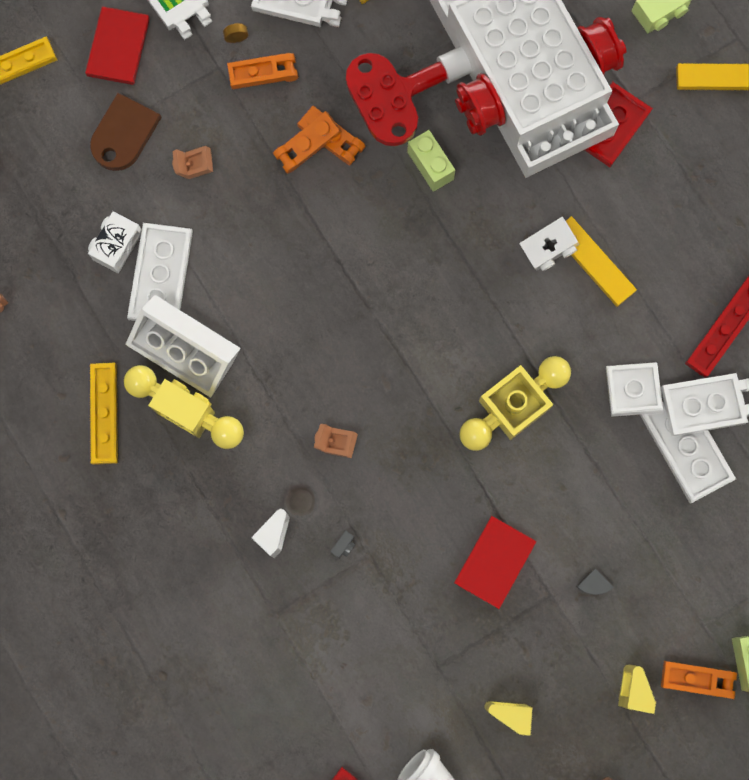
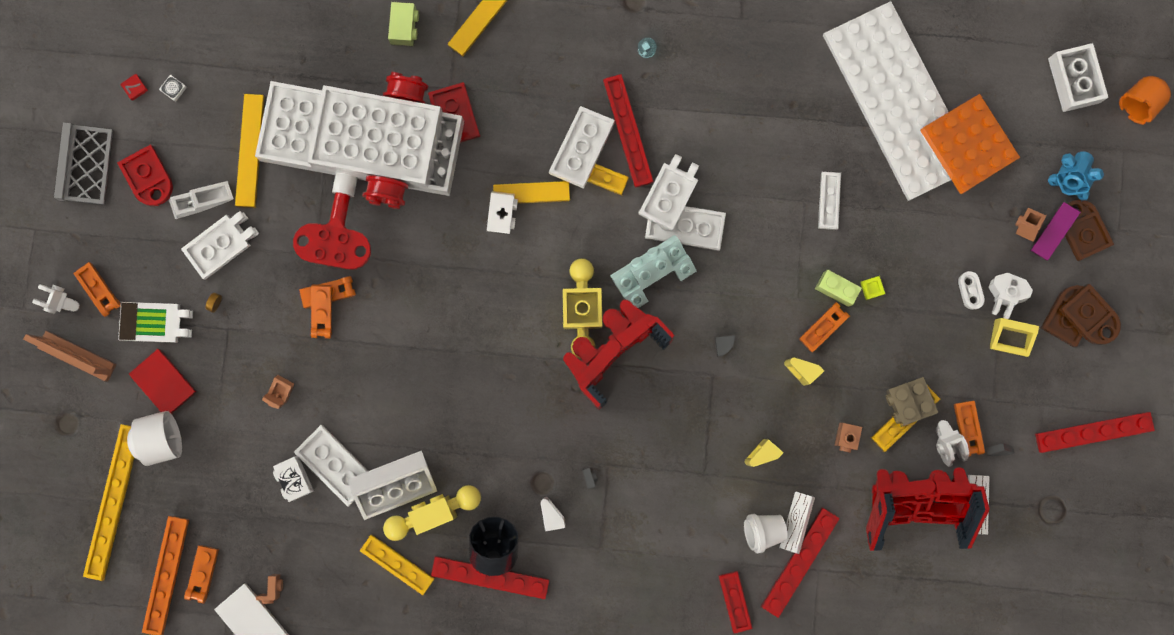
camera: 55 degrees left, 5 degrees up
reddish brown tile [90,93,161,171] -> none
orange plate [227,53,298,89] -> none
nougat bracket [314,424,358,458] -> none
yellowish green brick [407,130,455,192] -> none
red tile [454,516,537,609] -> none
white tile [606,362,663,417] -> none
none -> white piece [127,411,182,466]
none -> red plate [431,556,549,599]
none -> black piece [469,517,519,576]
none -> white plate [549,106,615,189]
none -> red container [563,300,675,410]
none -> yellow tile [587,164,629,195]
none -> light aqua bracket [610,235,697,308]

